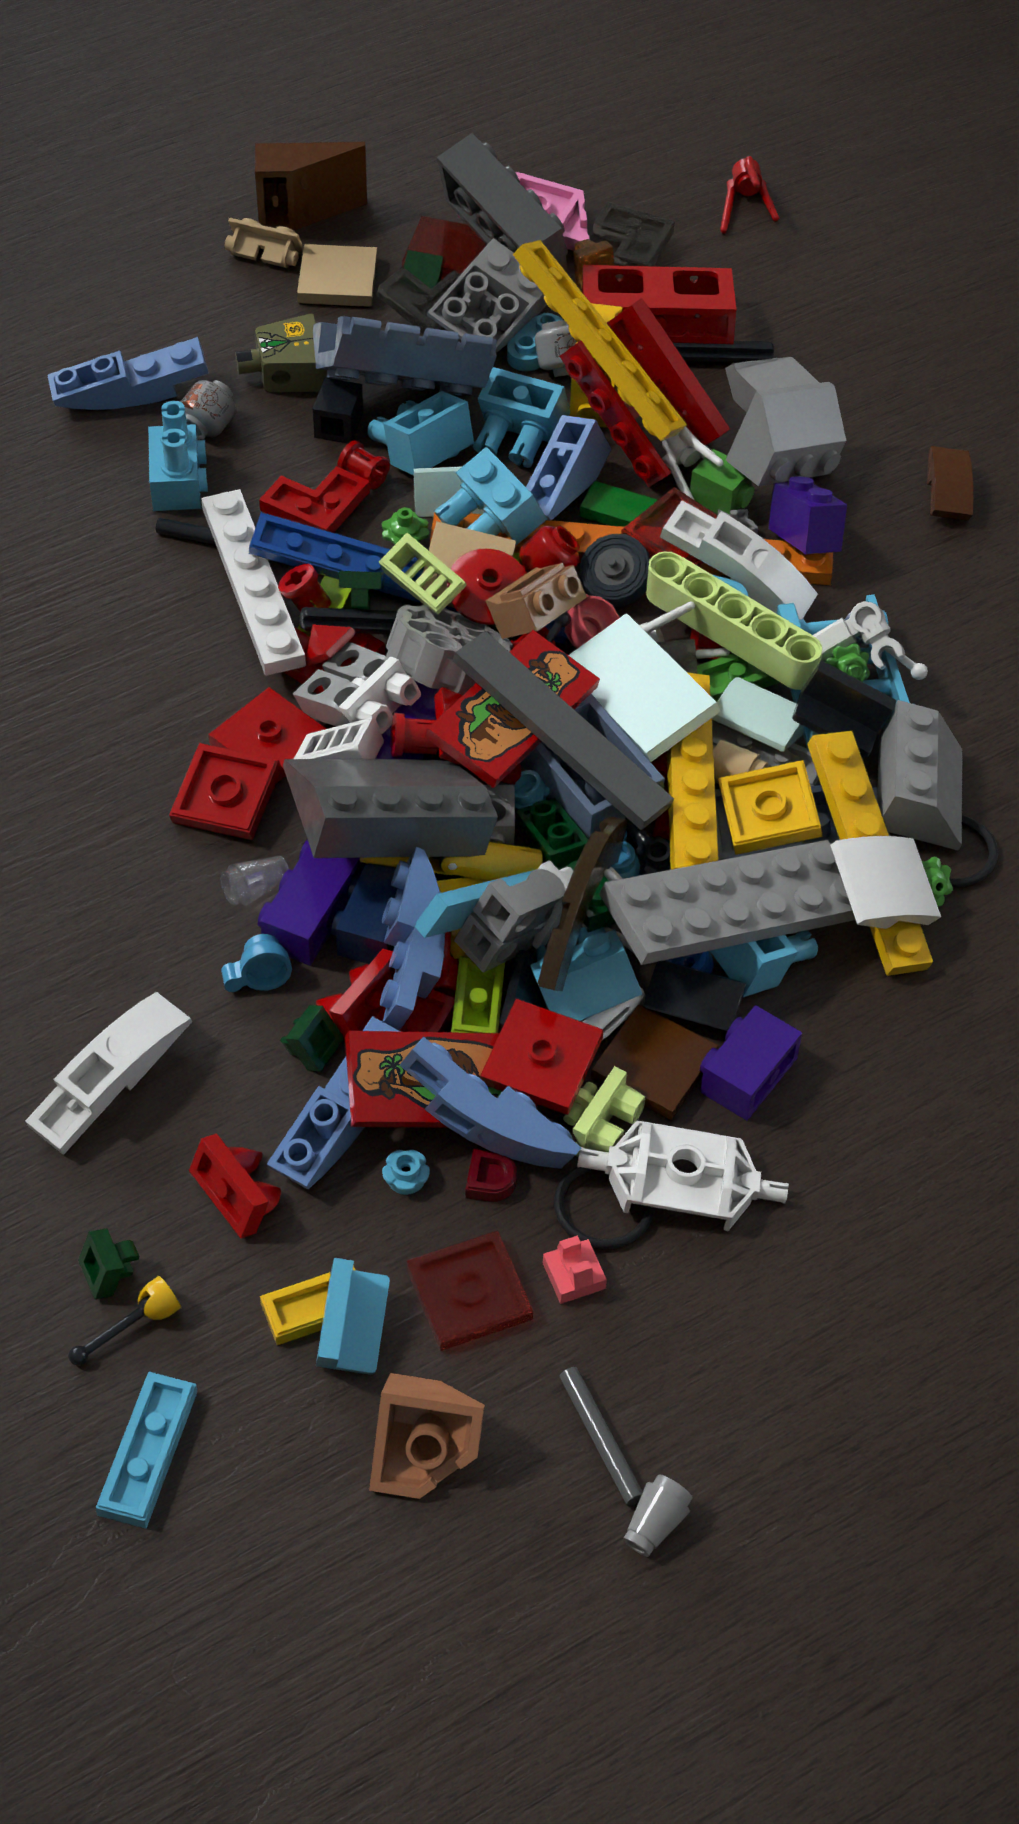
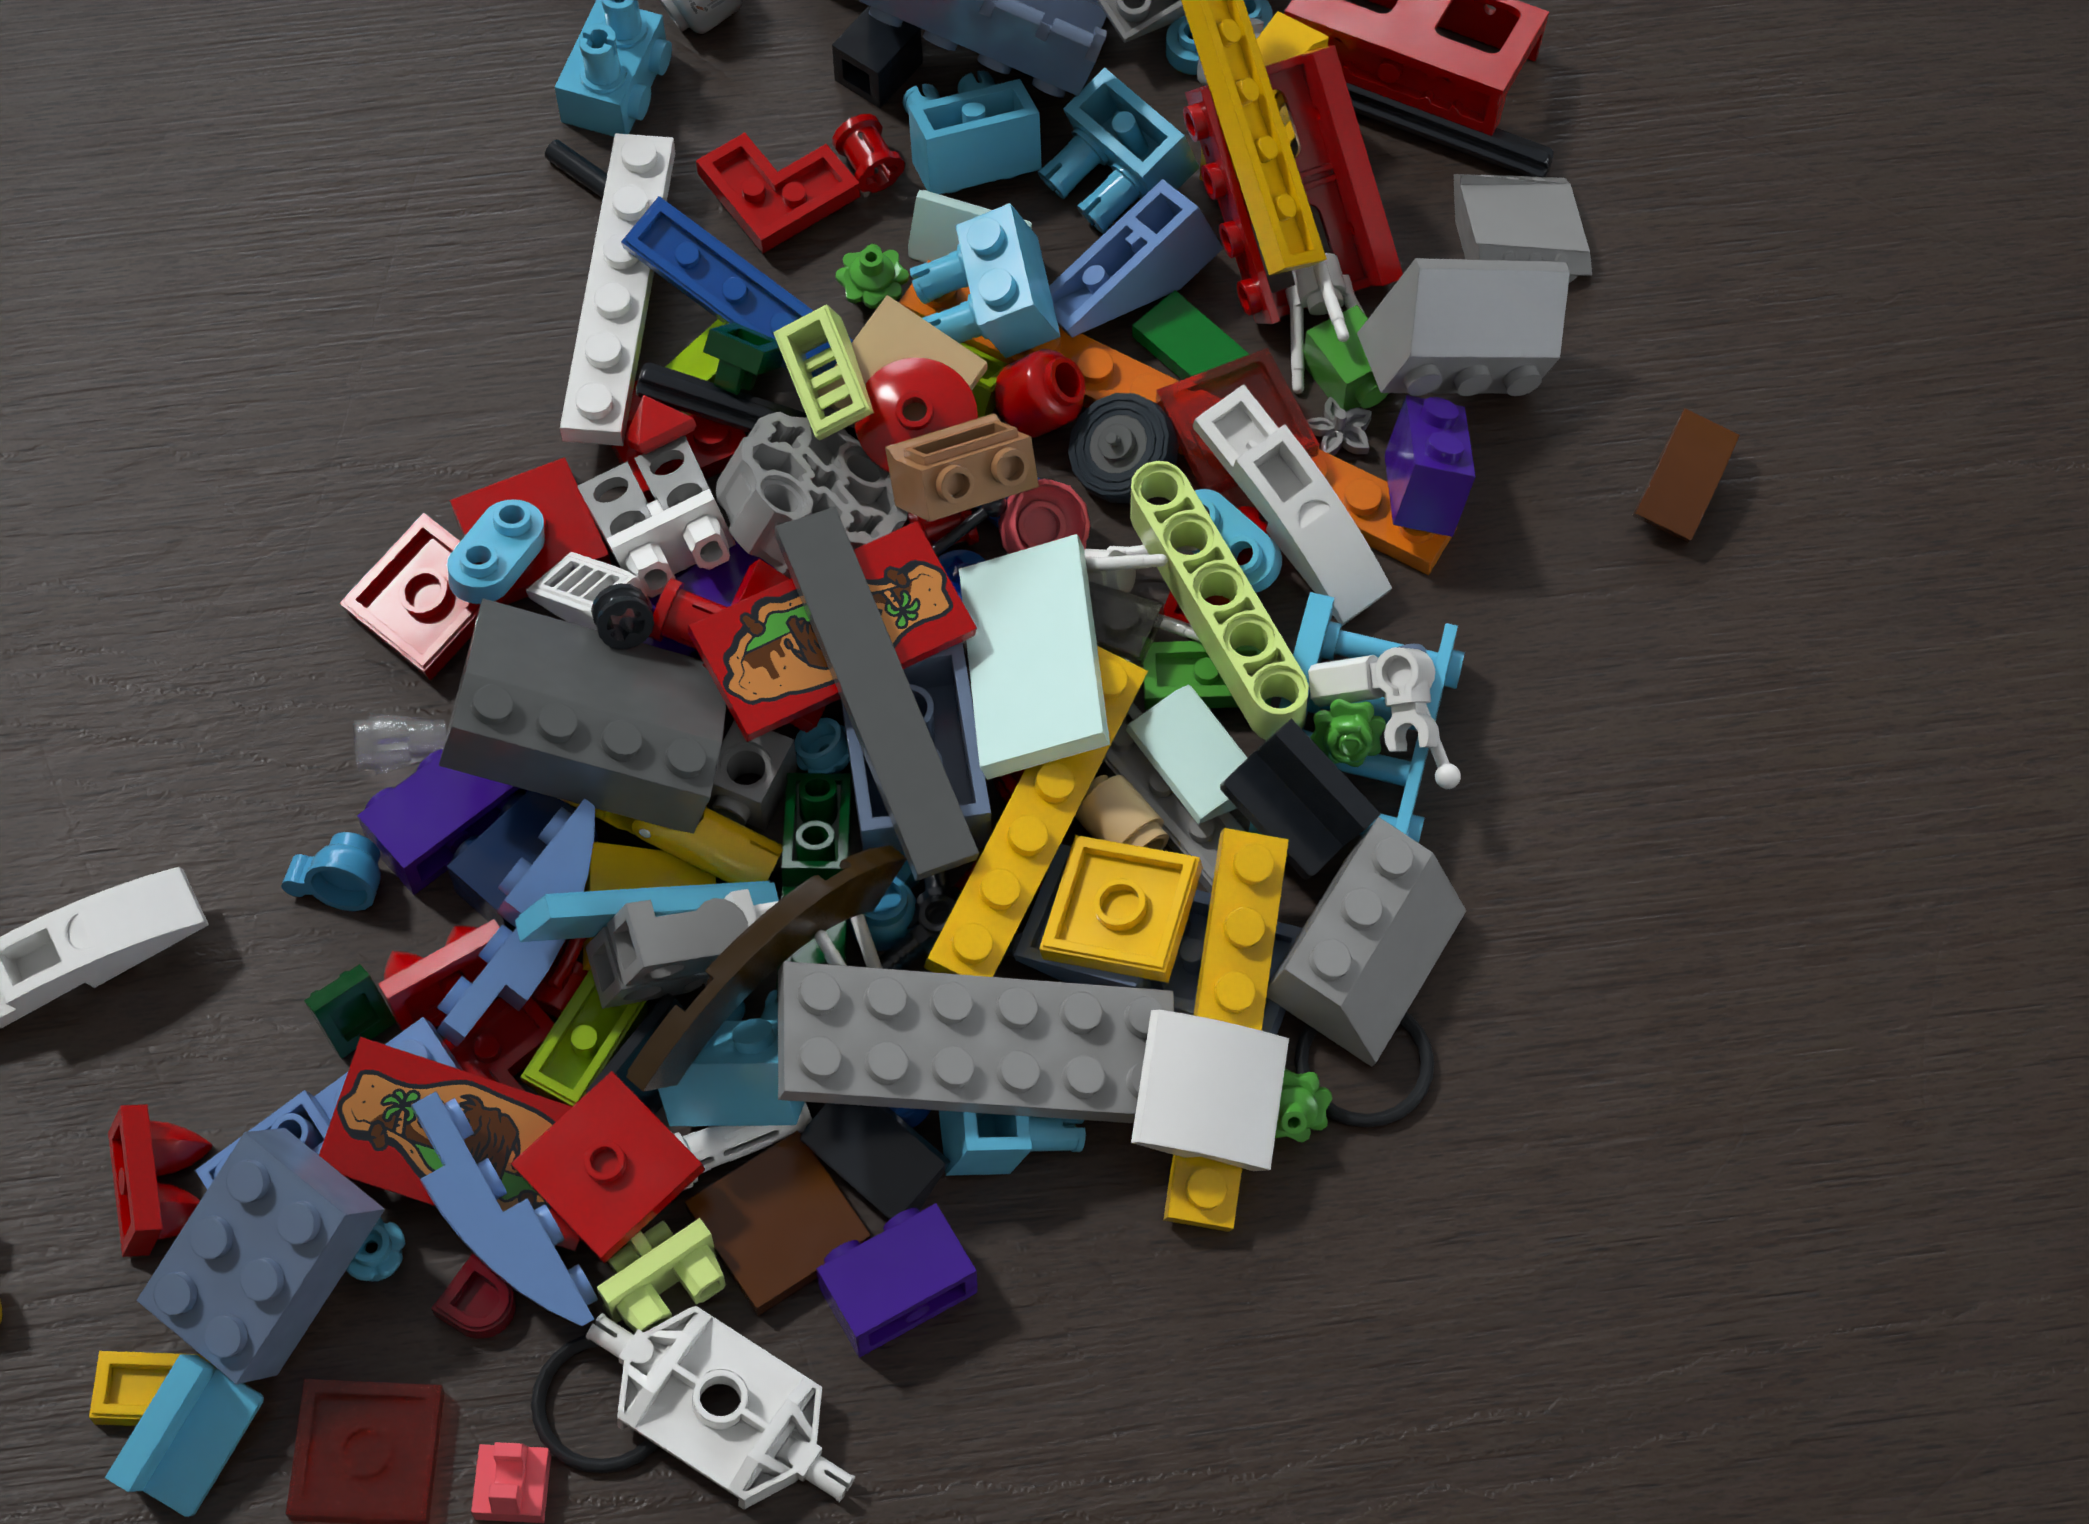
camera: 25 degrees right, 10 degrees up
red bush [278,564,331,613] -> none
none -> sand blue brick [136,1128,385,1384]
none -> medium azure plate [447,500,545,604]
none -> black bush [591,583,655,649]

